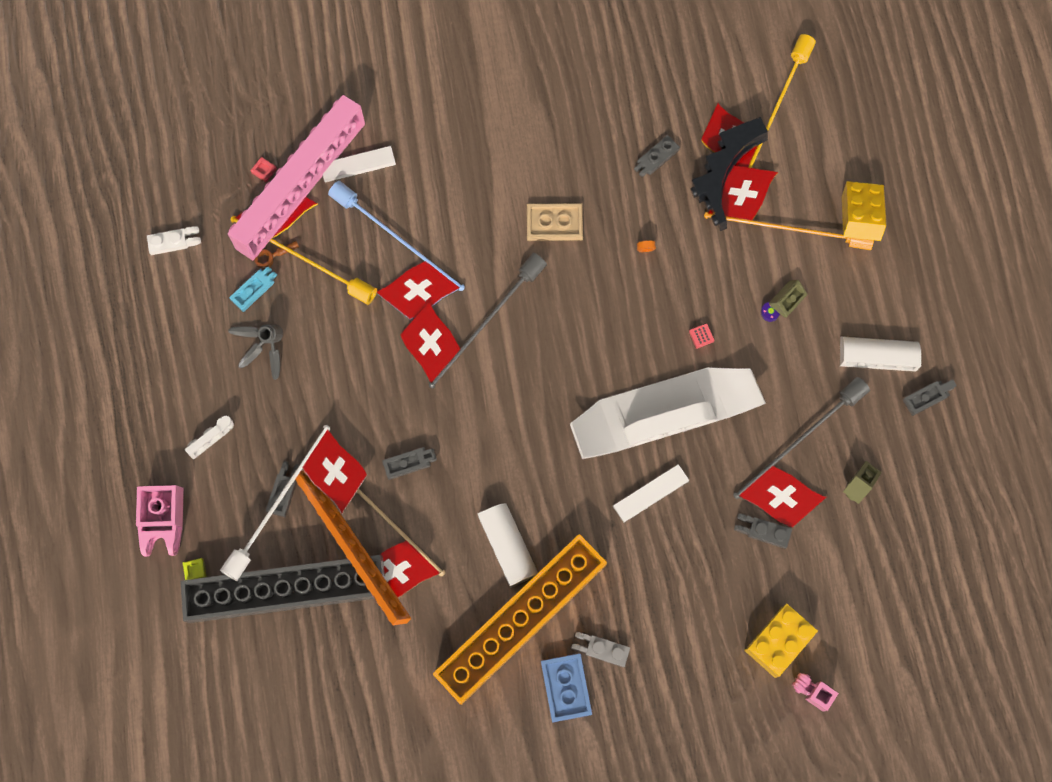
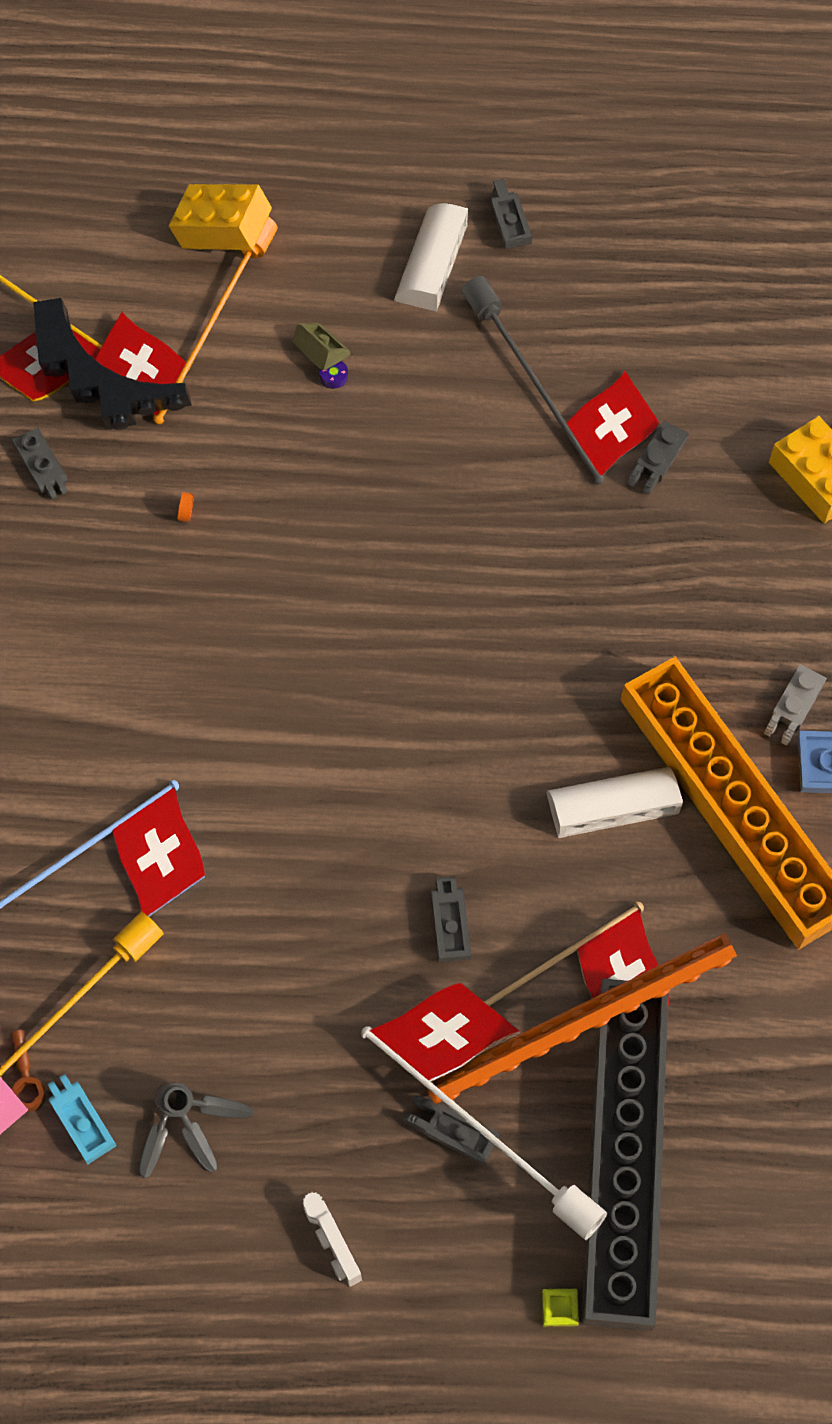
camera: 80 degrees left, 10 degrees down
bright pink brick [136,485,183,557] -> none
red flag [400,253,547,388] -> none
tan tile [527,203,583,241] -> none
white piece [570,367,766,459] -> none
white tile [613,465,689,523] -> none
coral tile [689,324,714,349] -> none
olive slope [843,461,882,504] -> none

